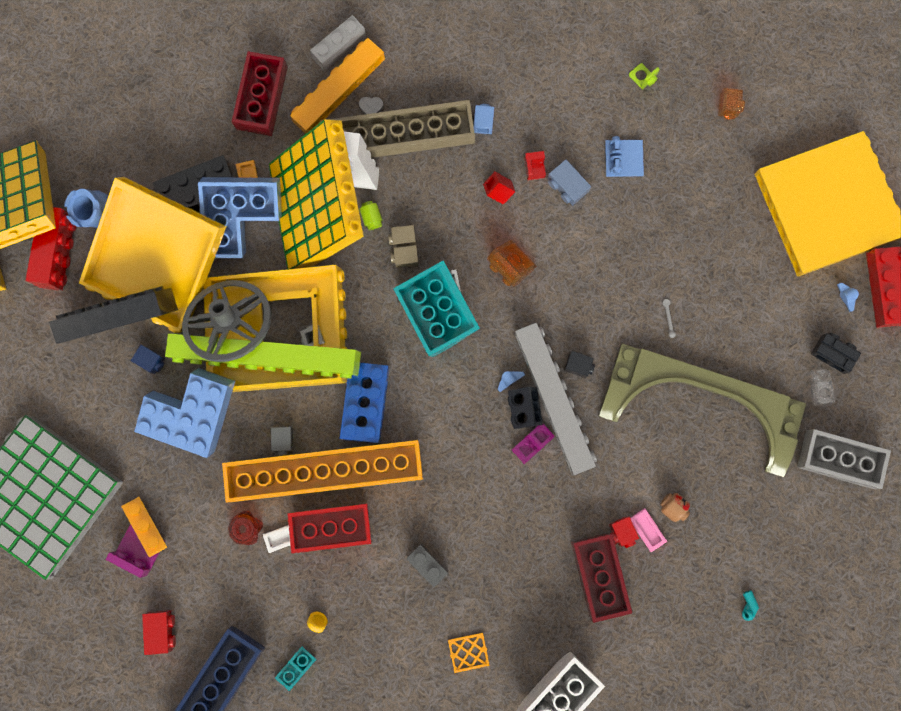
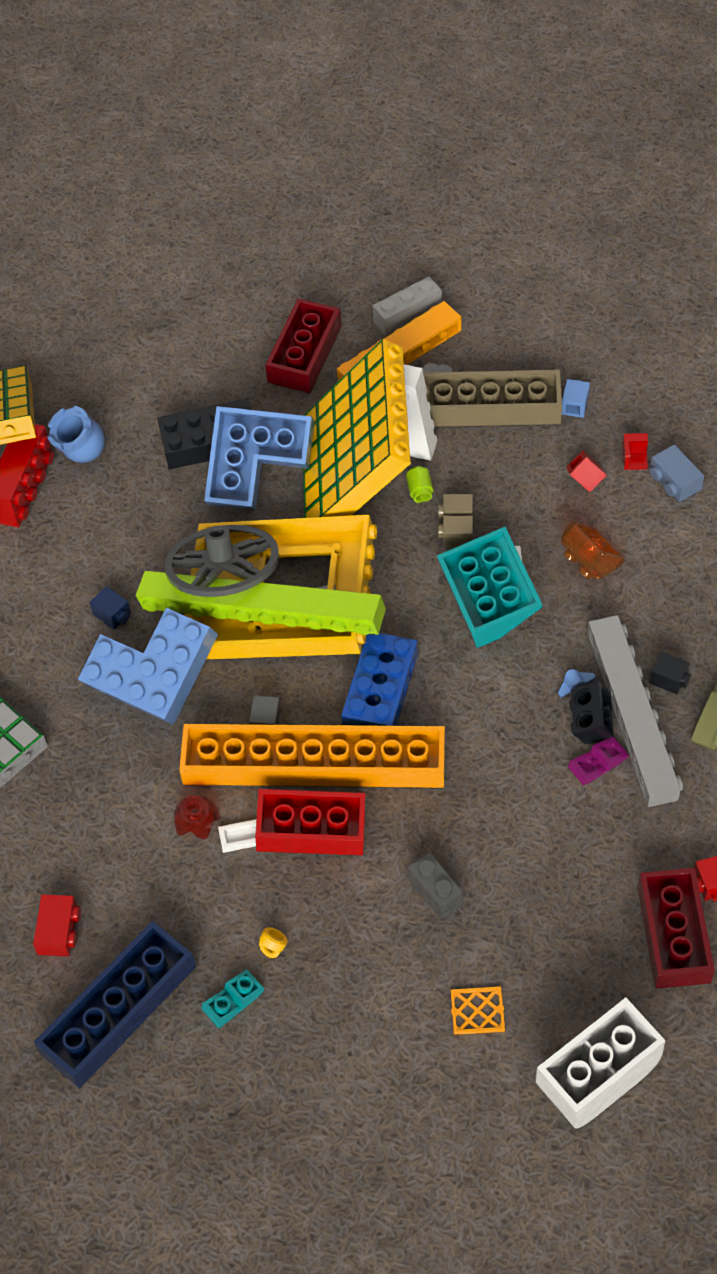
camera: 10 degrees right, 25 degrees down
black brick [49,286,178,344] -> none
yellow panel [79,177,227,333] -> none
magenta bracket [105,524,165,578] -> none
light orange plate [121,497,167,558] -> none

